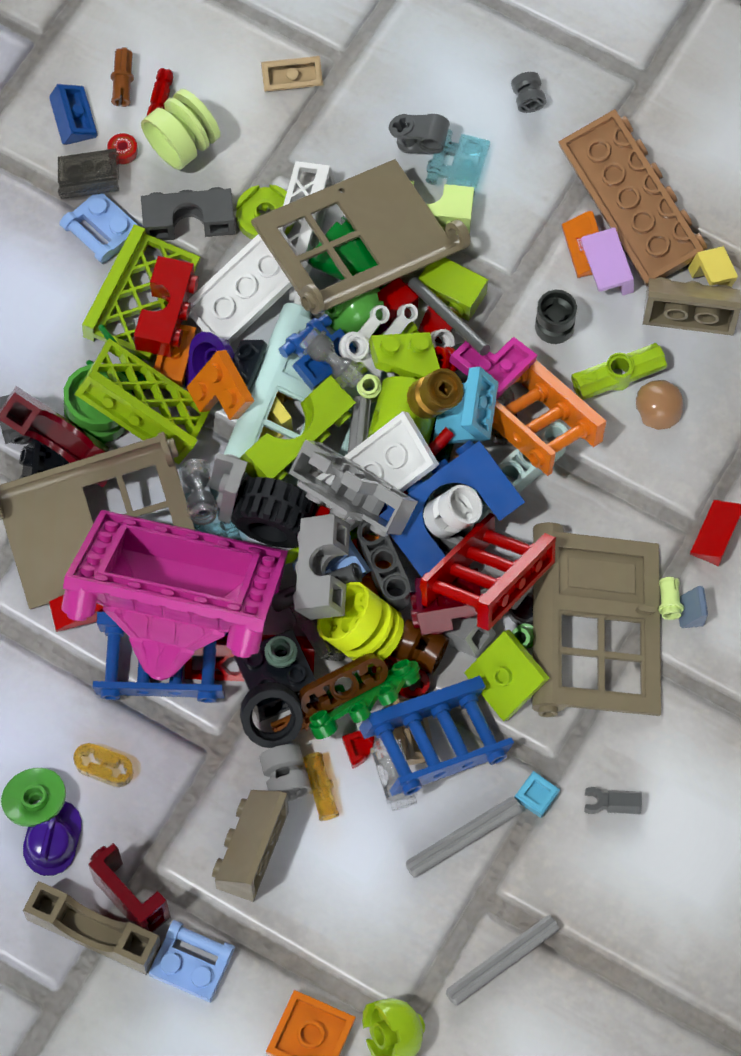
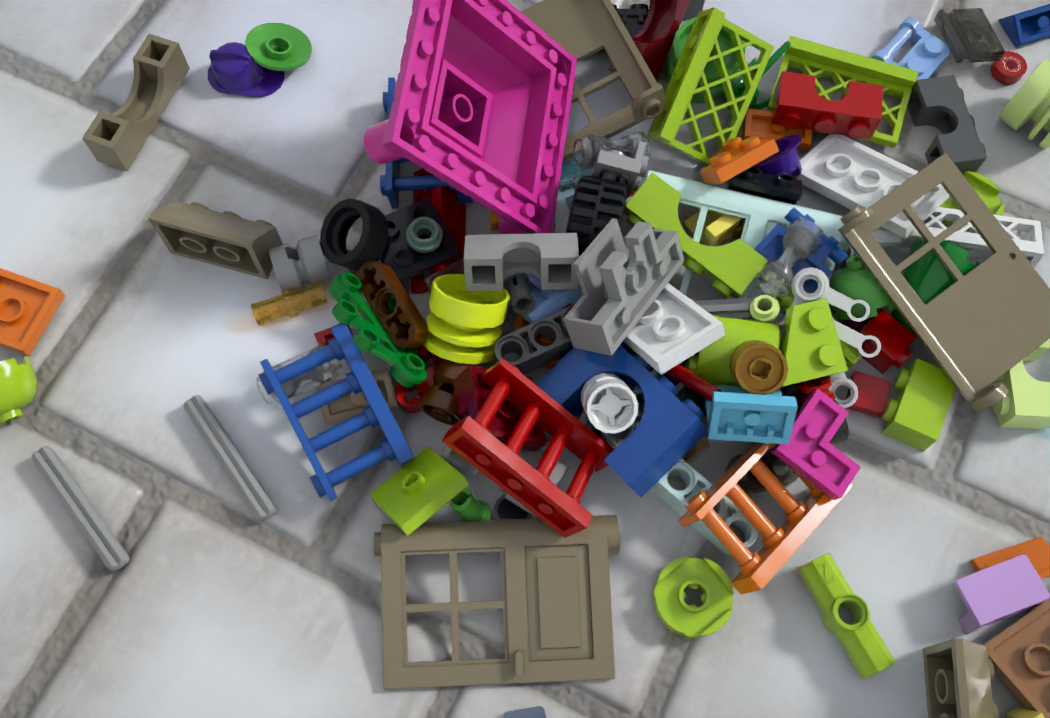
camera: 85 degrees right, 0 degrees up
clear yellow beam [73,743,134,787] -> none
dark red panel [88,843,171,933] -> none
light blue plate [149,920,235,1002] -> none
dark grey bar [408,277,490,356] -> none
medium azure tile [514,771,560,818] -> none
pearl dark grey wheel [535,289,577,344] -> none
dark grey bar [584,787,642,814] -> none
medium nougat hair [636,380,683,430] -> none
yellowish green pin [658,577,684,620] -> none
none -> lime plate [652,556,734,639]

